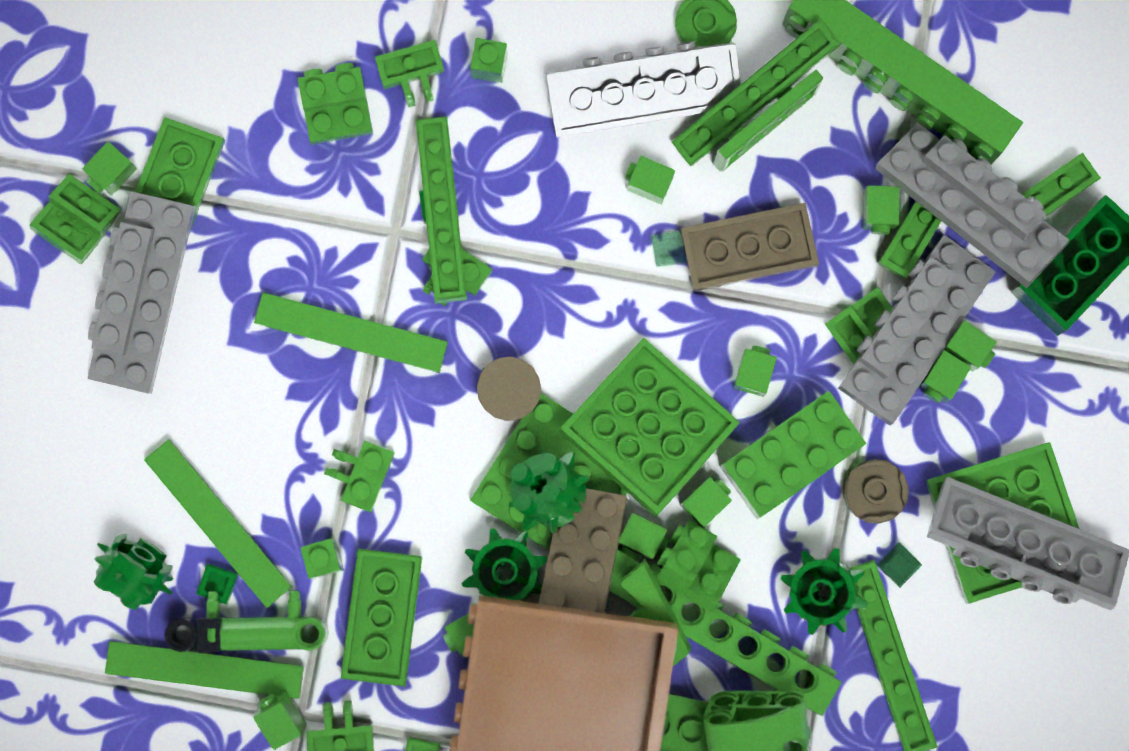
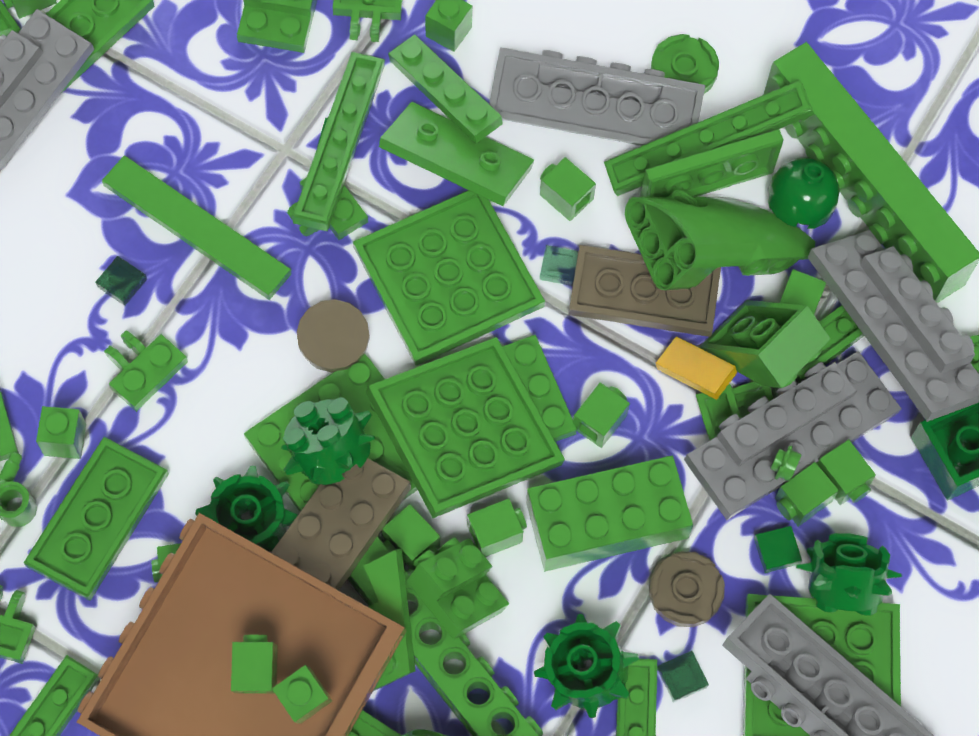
camera: 20 degrees right, 15 degrees down
none -> tile [95,256,147,306]
none -> bright green brick [231,635,278,694]
none -> bright green brick [272,665,333,724]
none -> bright green plate [353,190,545,366]
none -> bright green plate [378,102,534,207]
none -> bright green plate [388,34,503,144]
none -> bright green plate [502,335,577,442]
none -> bright green panel [625,189,815,290]
none -> yellow tile [655,336,737,400]
none -> bright green slope [699,300,830,389]
none -> green tile [754,526,803,573]
none -> green cylinder [767,157,840,229]
none -> bright green plate [770,445,802,482]
none -> green brick [796,533,902,616]

